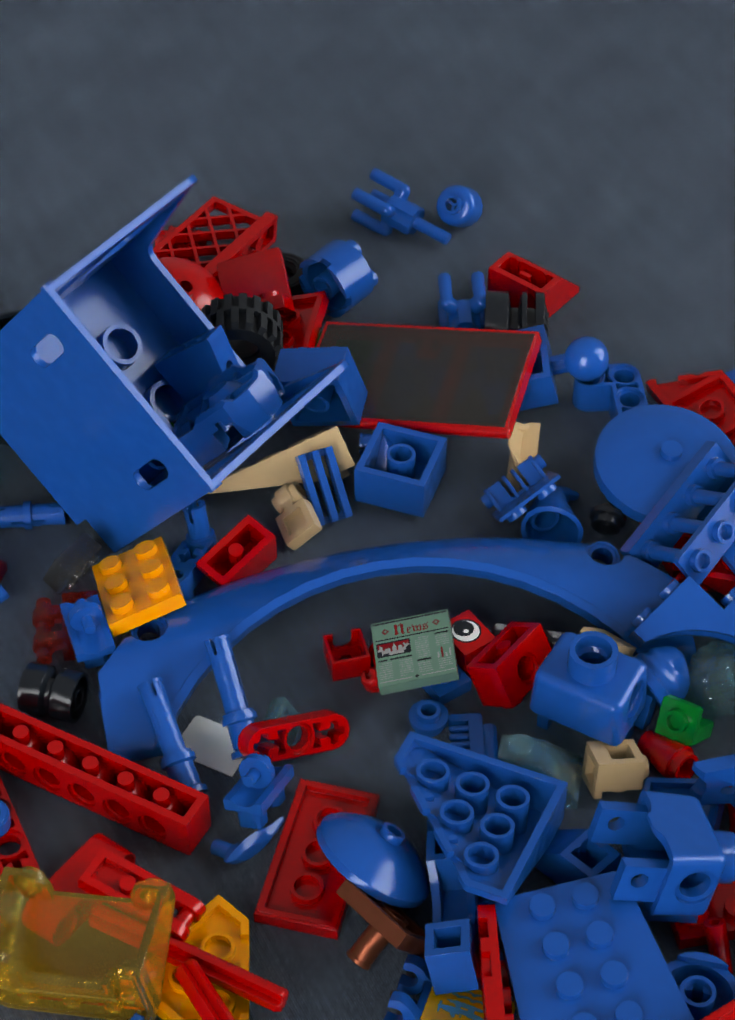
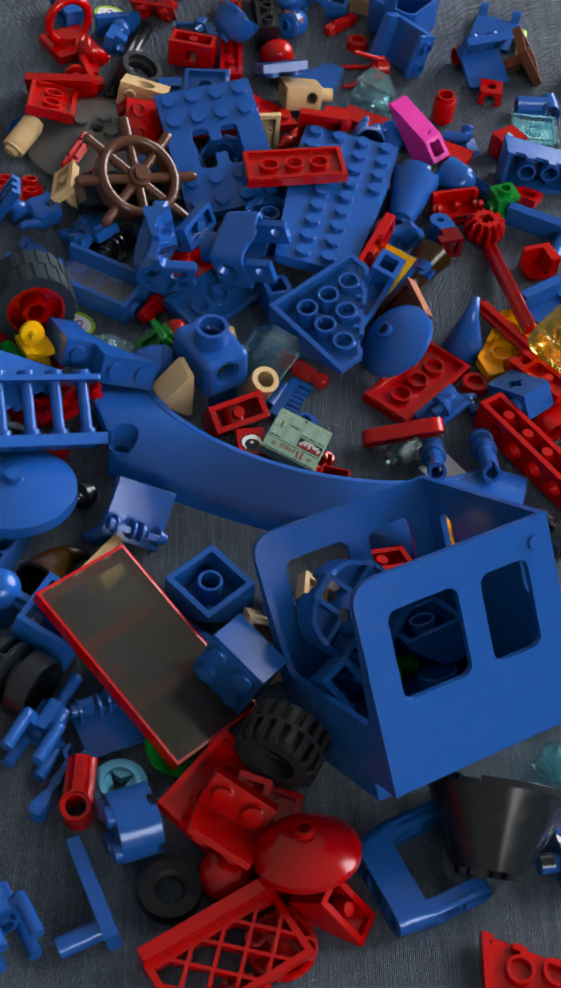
camera: 160 degrees left, 5 degrees up
none -> dark brown hat [16,545,91,596]
none -> blue piece [29,743,86,823]
none -> blue piece [54,835,124,960]
none -> red piece [59,753,99,831]
none -> medium azure gear [94,759,148,799]
none -> tan brick [241,366,279,401]
none -> blue hat [442,296,483,363]
none -> red tile [460,372,489,398]
none -> blue brick [487,369,554,420]

